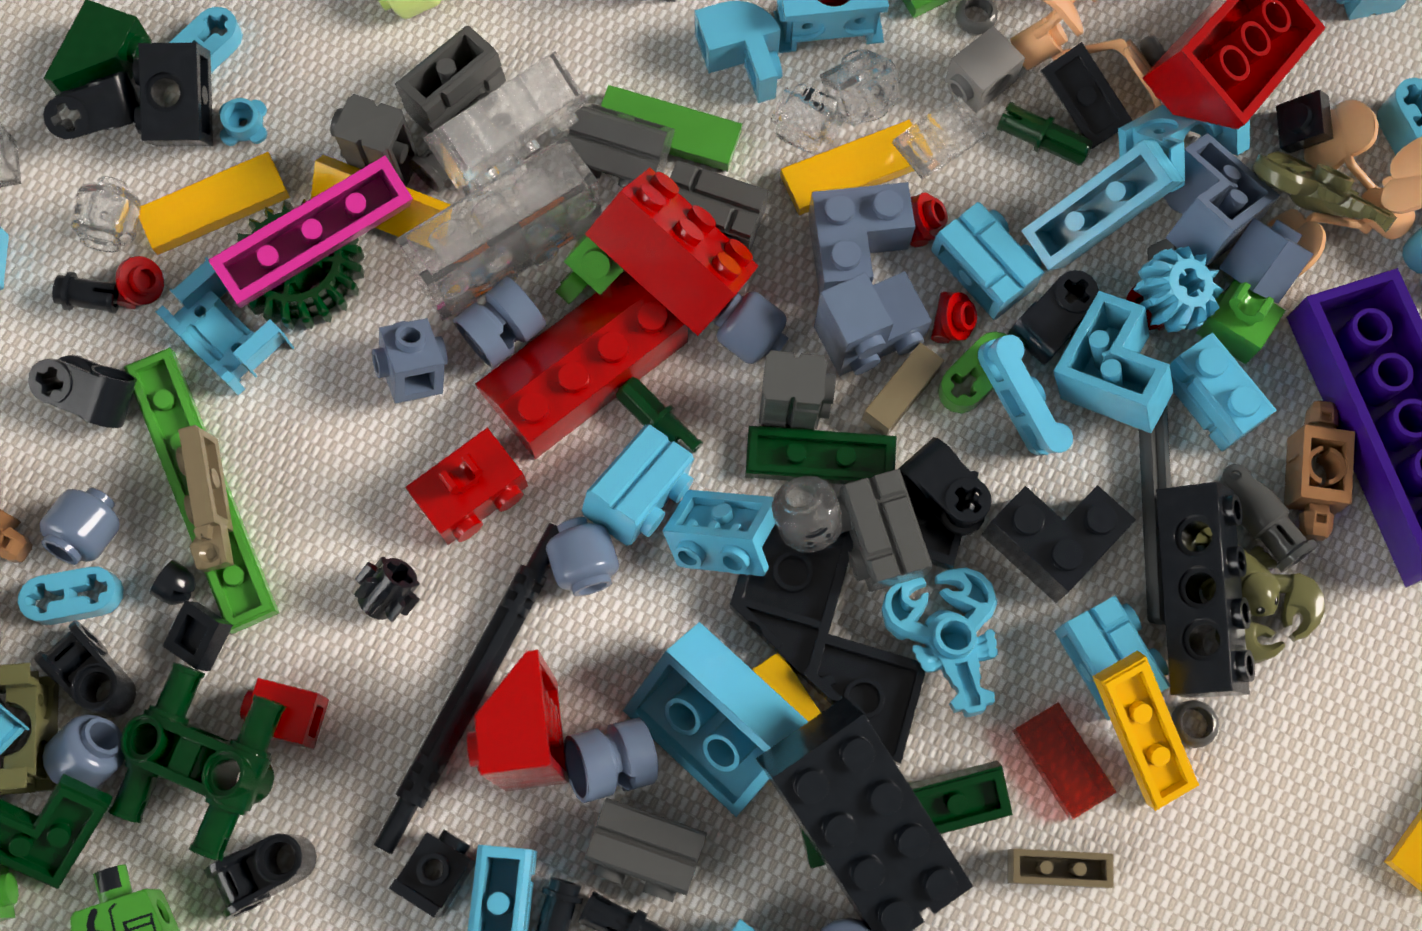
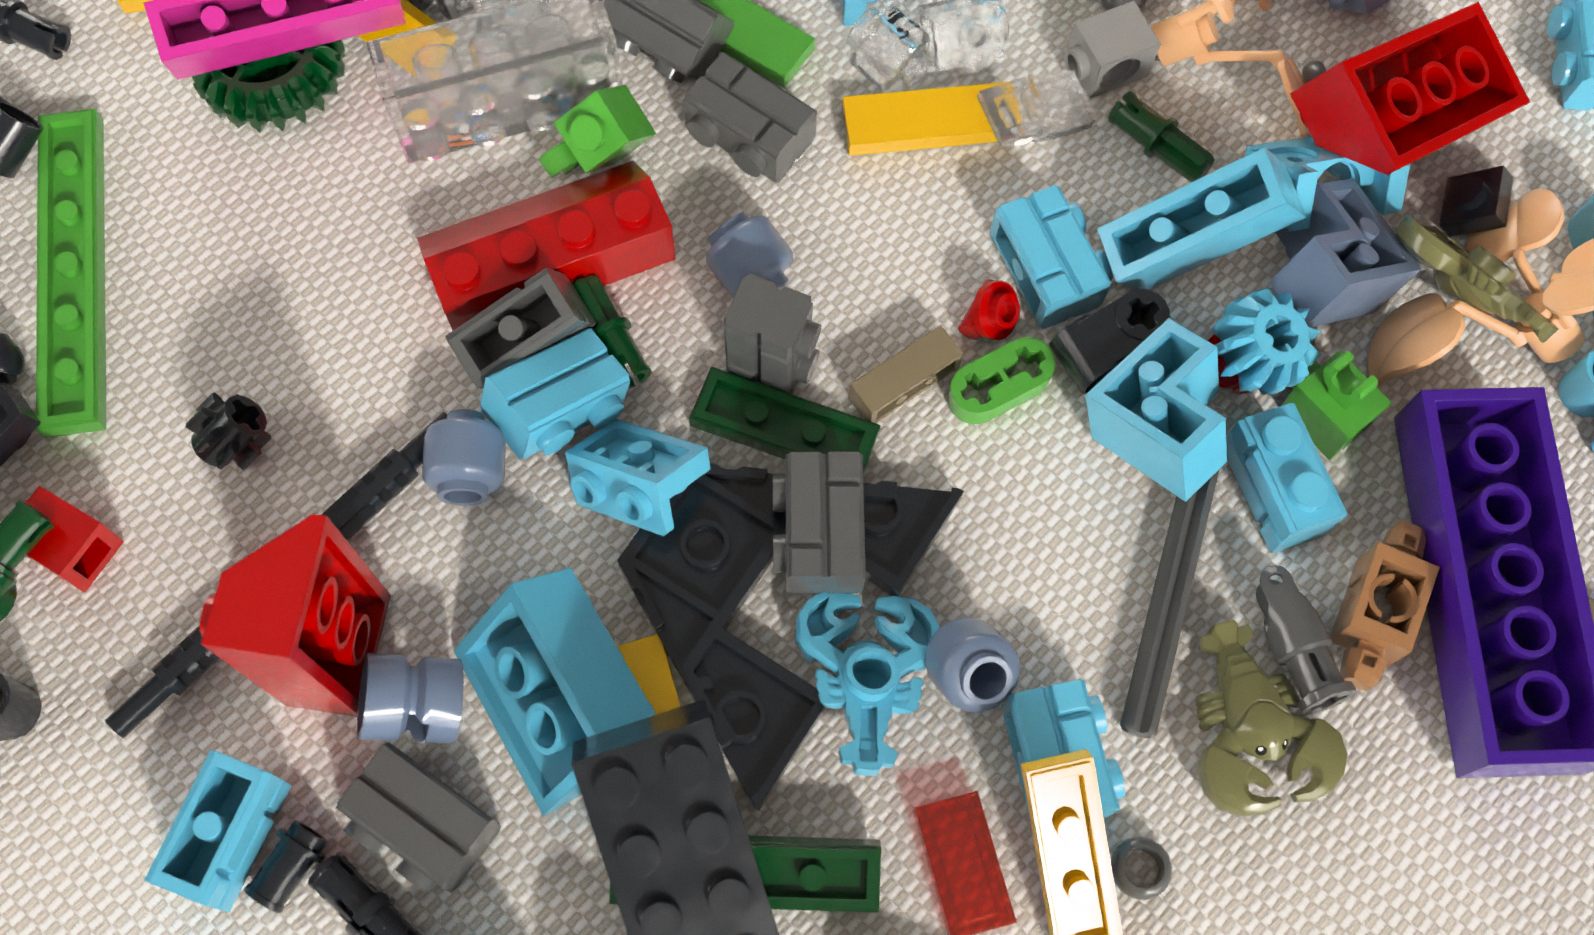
camera: 15 degrees right, 5 degrees down
red plate [115,256,164,309] -> none
medium azure piece [156,257,294,396] -> none
dark tan hinge [176,425,234,572] -> none
sand blue brick [372,318,448,404] -> none
black brick [389,829,476,918] -> none
red brick [405,427,528,545] -> none
sand blue wheel [453,276,547,369] -> none
red brick [585,167,759,336] -> none
clear head [771,476,843,553] -> none
sand blue brick [808,182,915,298] -> none
sand blue brick [814,271,932,376] -> none
black piece [897,437,992,536] -> none
red plate [910,192,948,247] -> none
medium azure plate [978,335,1073,456] -> none
black brick [981,485,1136,603] -> none
black plate [1041,42,1133,149] -> none
black brick [1156,482,1255,698] -> none
sand blue brick [1219,218,1314,304] -> none
none -> dark grey brick [445,268,596,389]
none -> sand blue head [925,617,1020,713]

